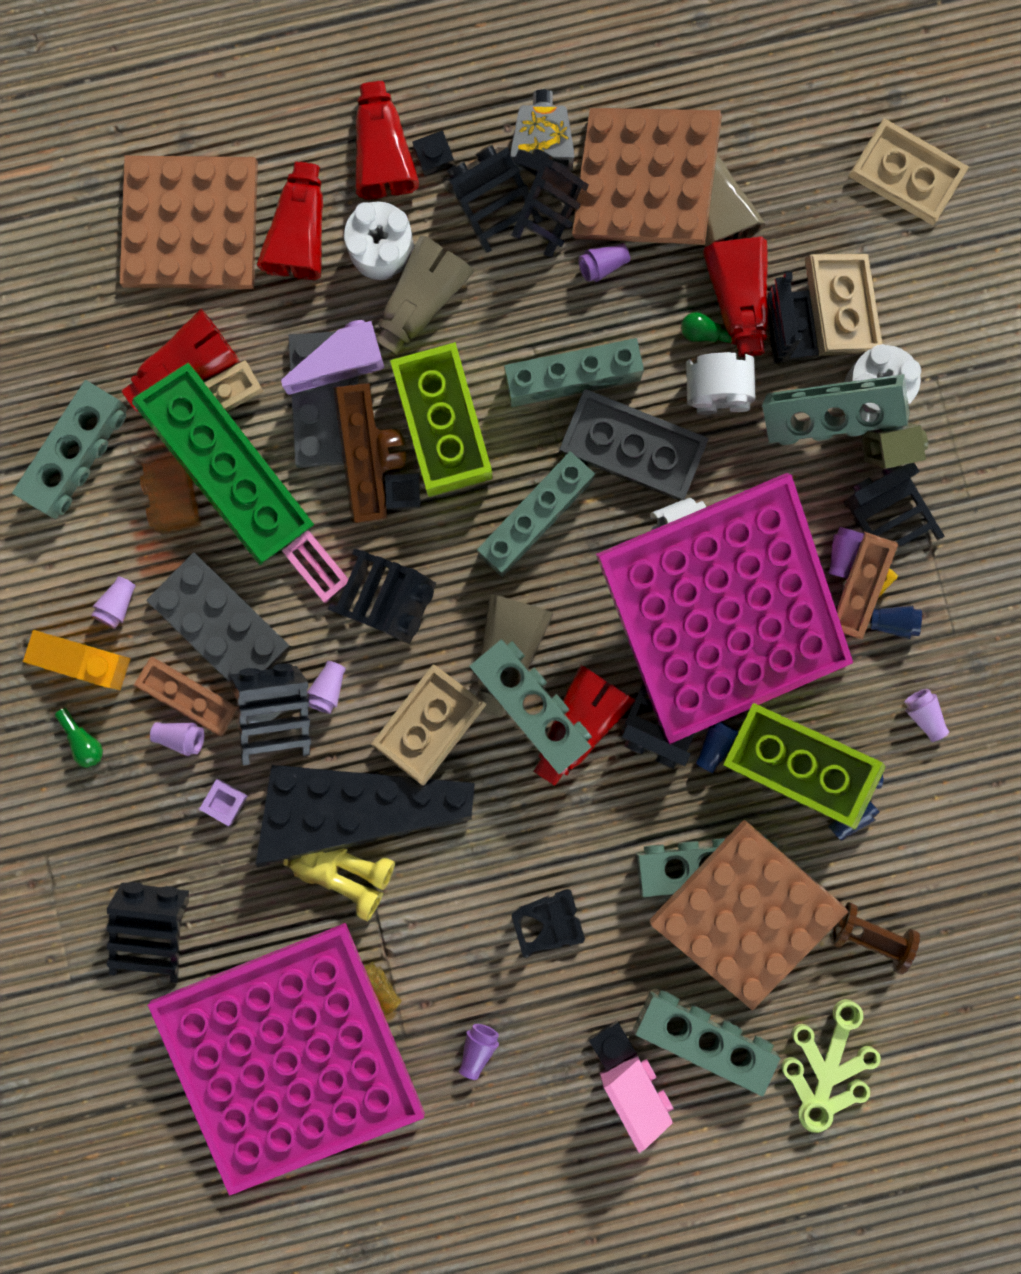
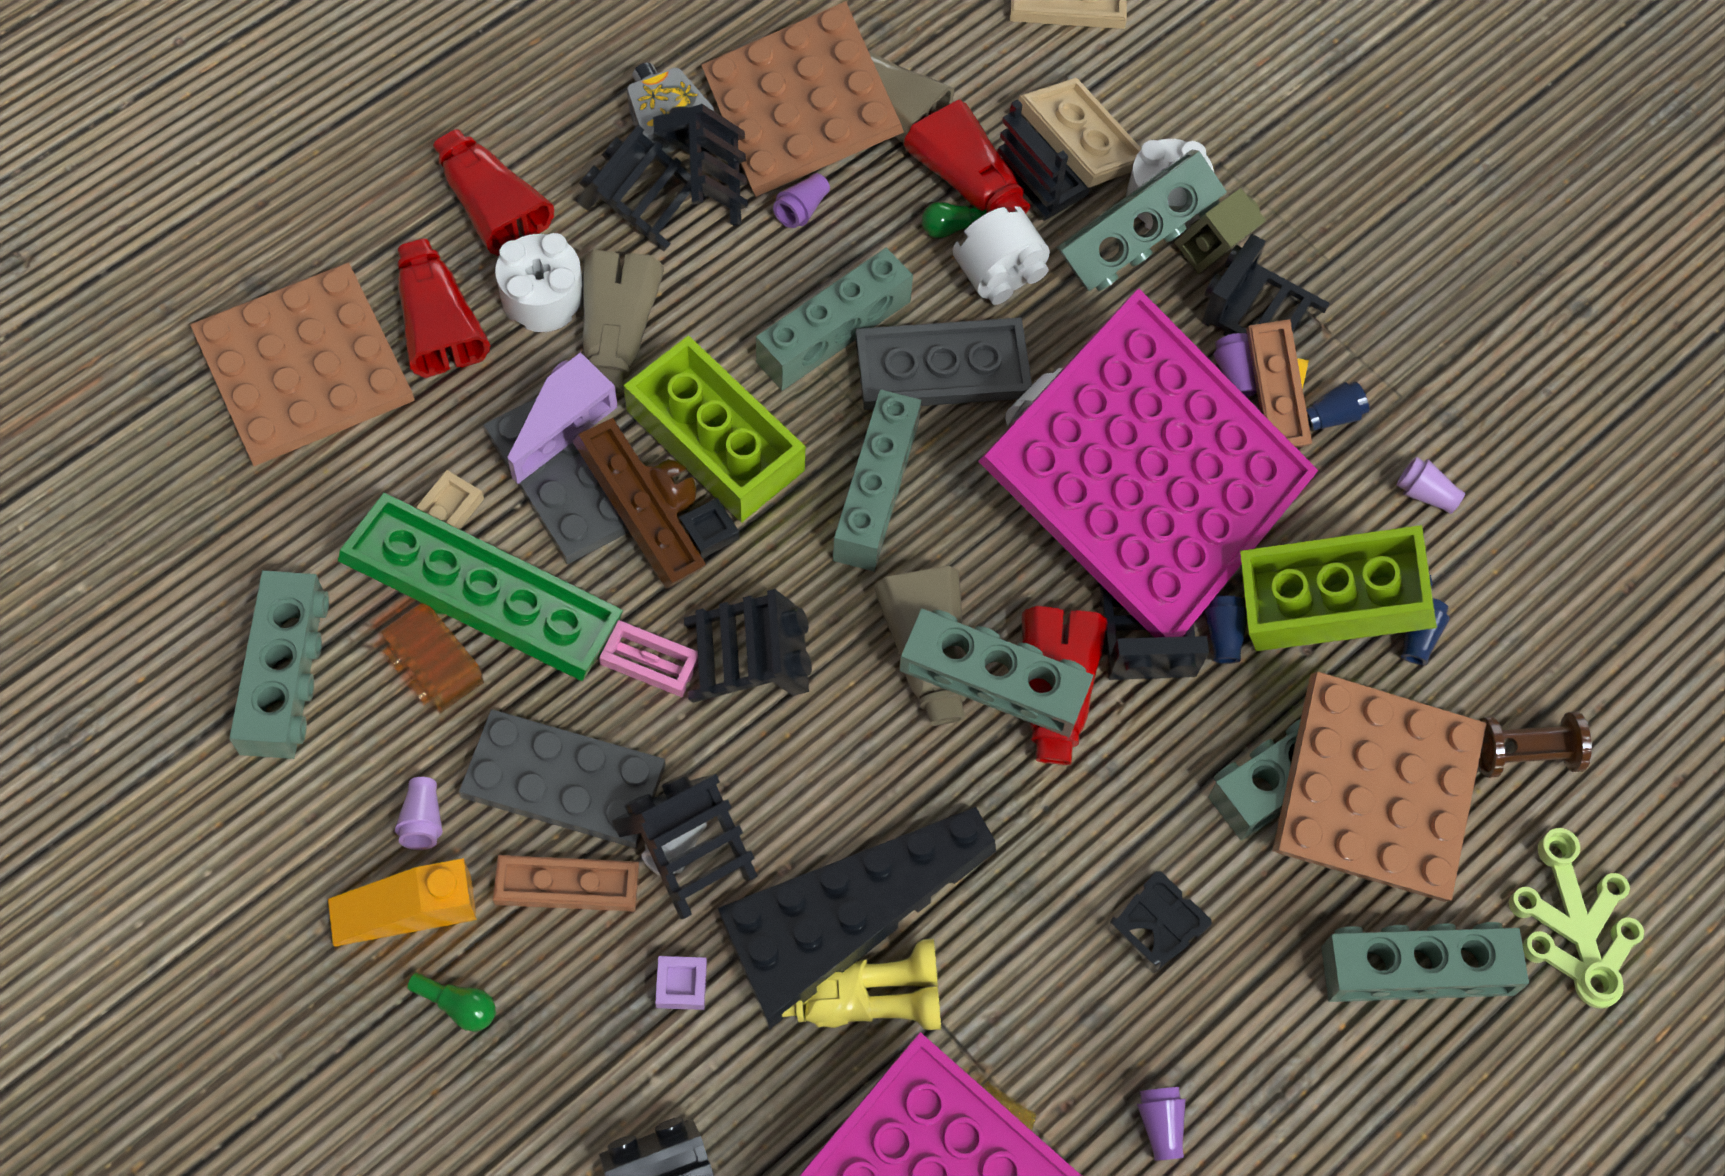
camera: 35 degrees left, 20 degrees down
red piece [121,309,240,412] -> none
lavender cone [150,722,205,756] -> none
lavender cone [307,661,346,714] -> none
tan tile [371,664,487,786] -> none
black plate [412,130,455,176] -> none
black plate [588,1020,636,1071] -> none
bright pink slope [600,1053,674,1153] -> none

